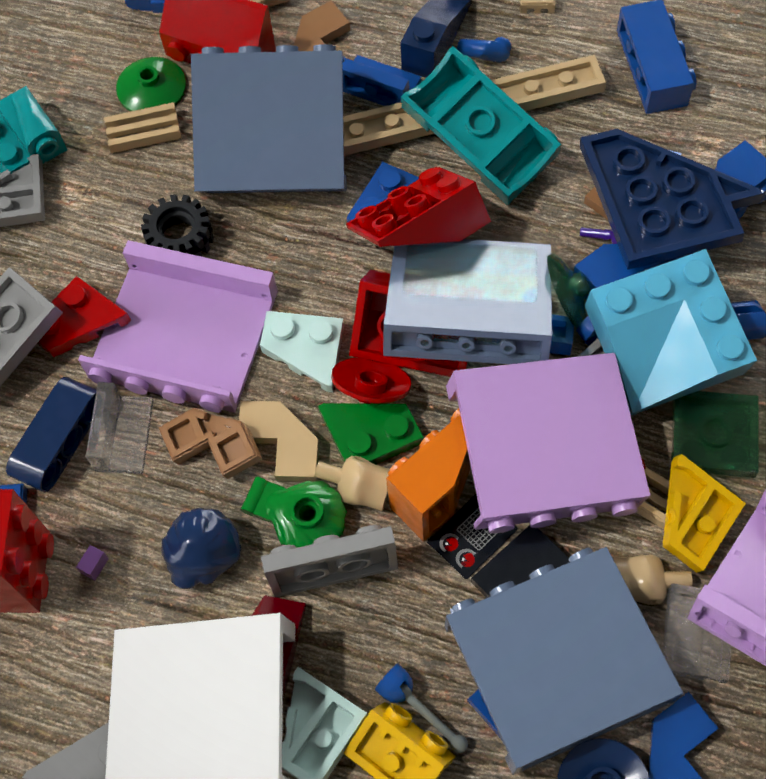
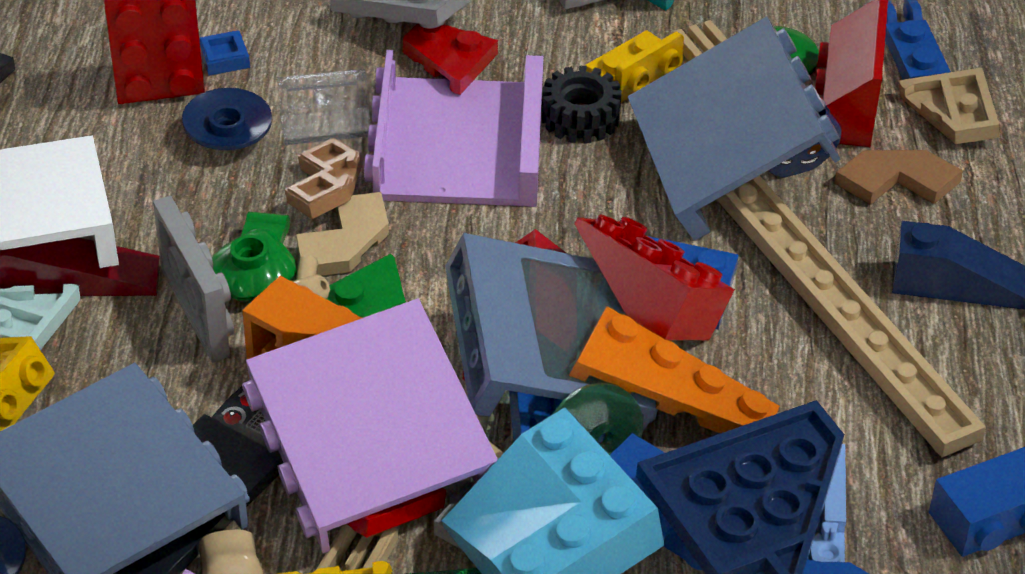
camera: 70 degrees right, 20 degrees down
dark blue beam [6,377,104,493] -> none
medium lavender piece [76,545,109,581] -> none
dark blue hair [161,507,241,589] -> none
light aqua wing [260,311,344,393] -> none
red dish [331,357,411,404] -> none
blue panel [343,55,421,106] -> none
hinge [374,663,468,753] -> none
teal piece [401,46,561,206] -> none
blue arm [457,37,512,63] -> none
none -> dark blue dish [182,88,272,150]
none -> orange wing [569,306,780,434]
none -> yellow bracket [585,30,684,103]

